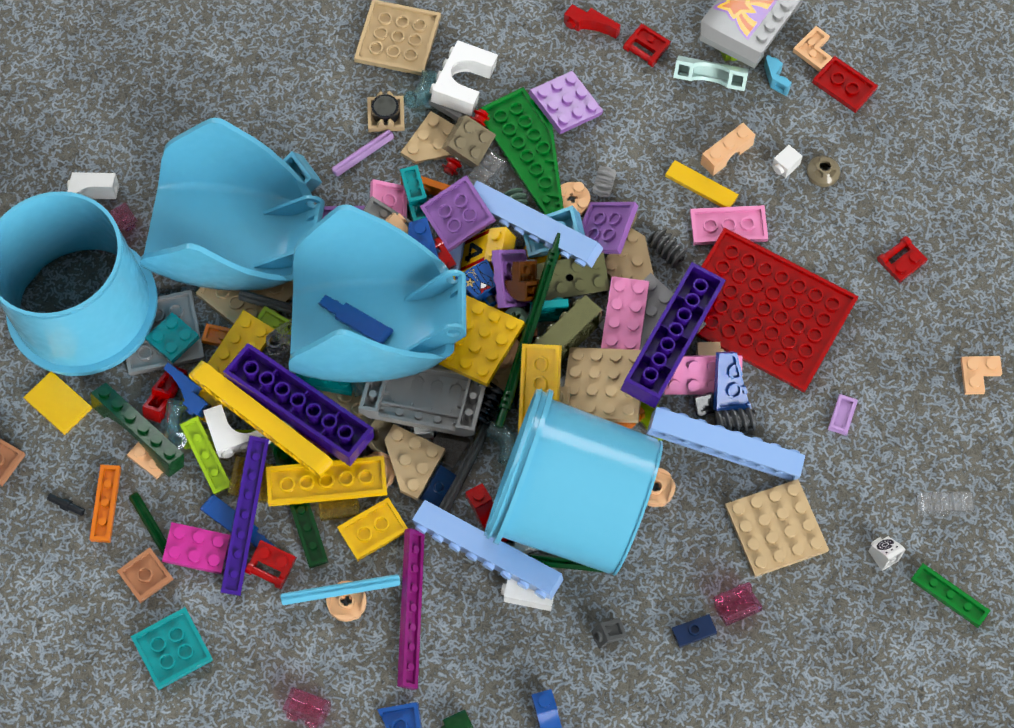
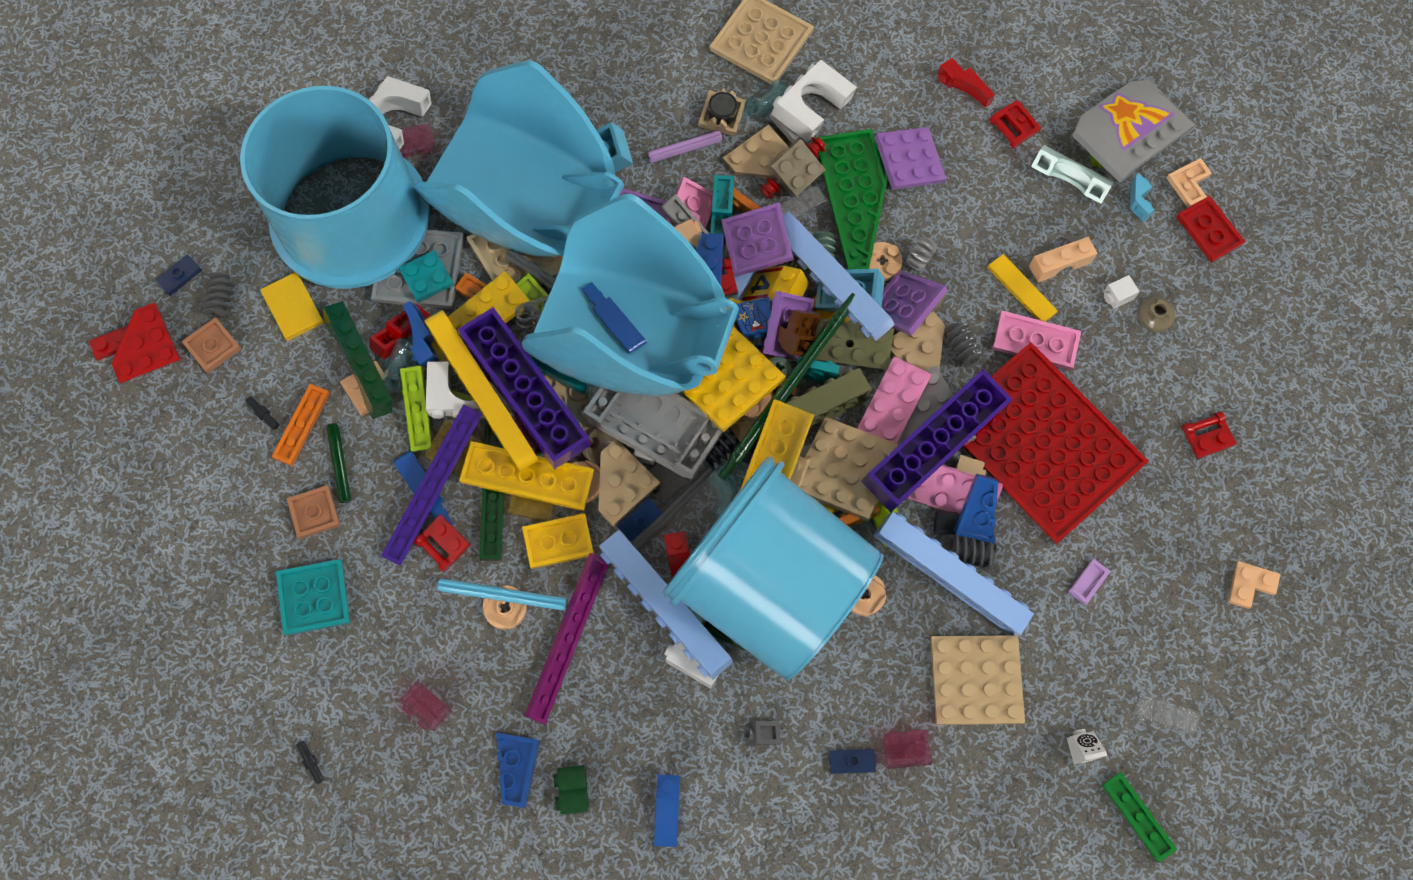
camera: 15 degrees right, 5 degrees up
dark pink plate [162,522,230,574] -> none

